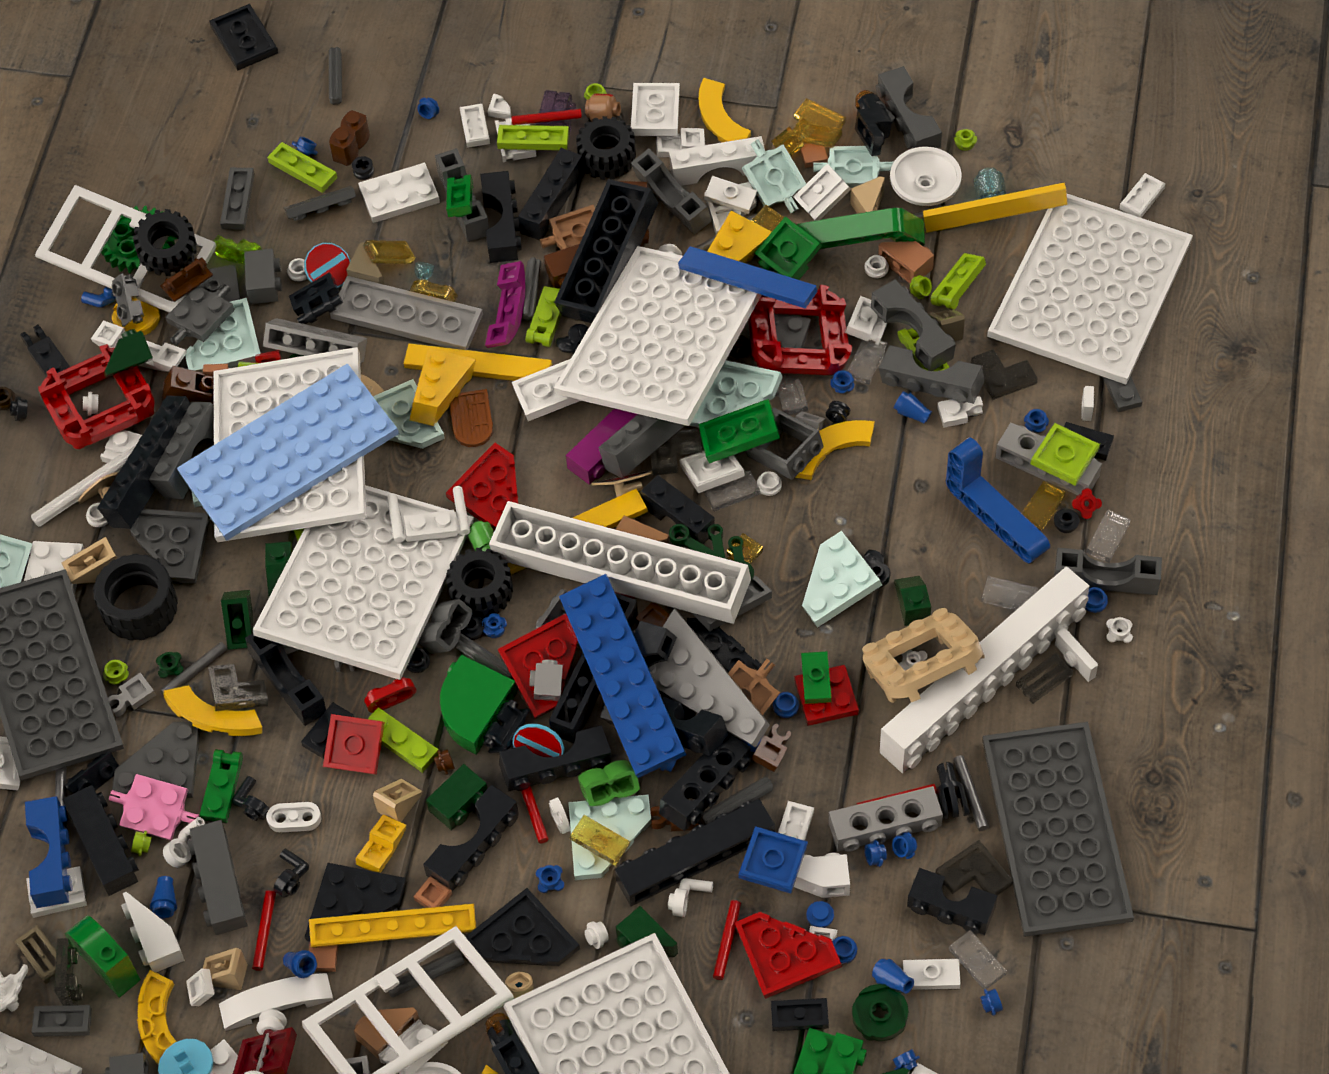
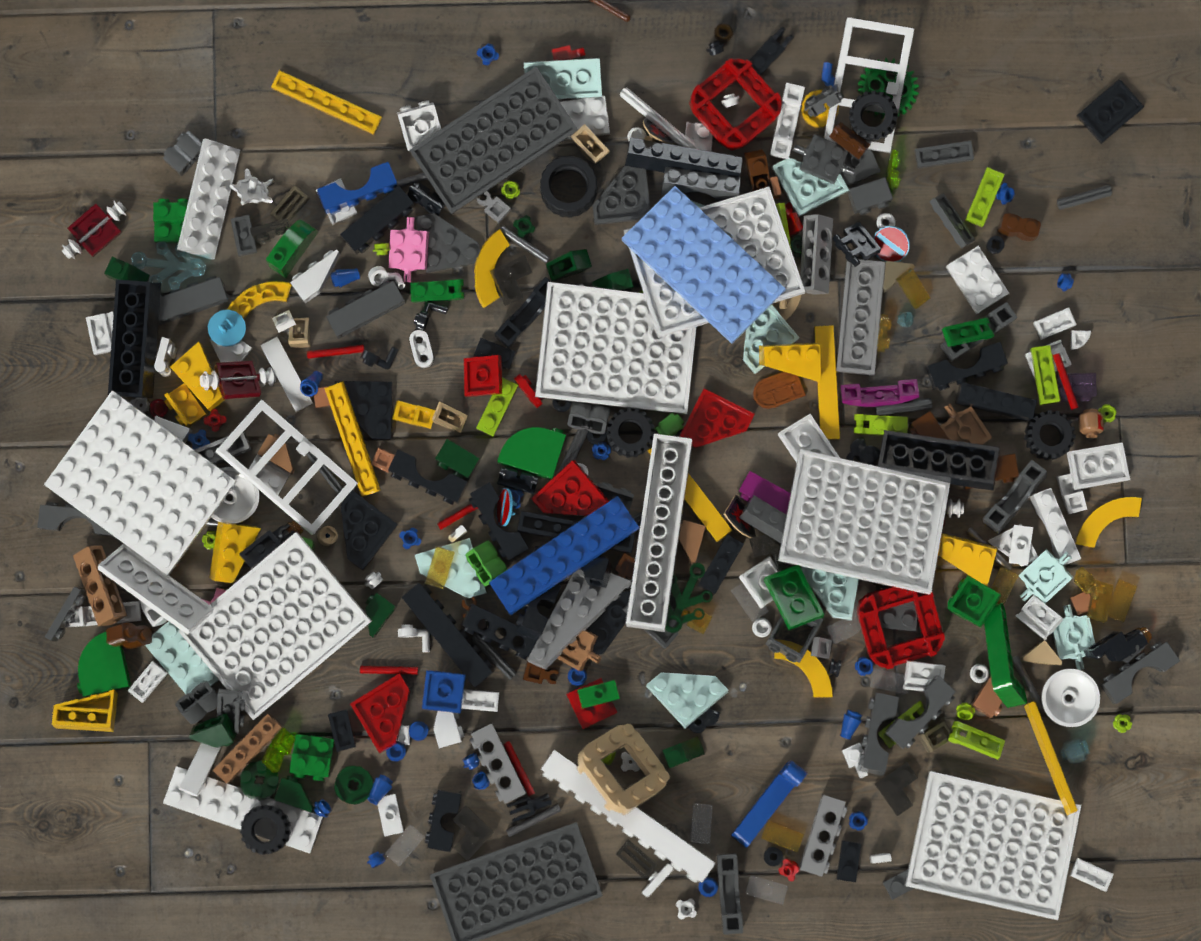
camera: 70 degrees right, 25 degrees up
dark green slope [104,329,153,377] -> none
white plate [387,486,470,543] -> none
reddish brown plate [434,749,455,775] -> none
light grey brick [529,660,563,701] -> none
blue tile [678,246,818,309] -> none
lime plate [1030,423,1100,486] -> none

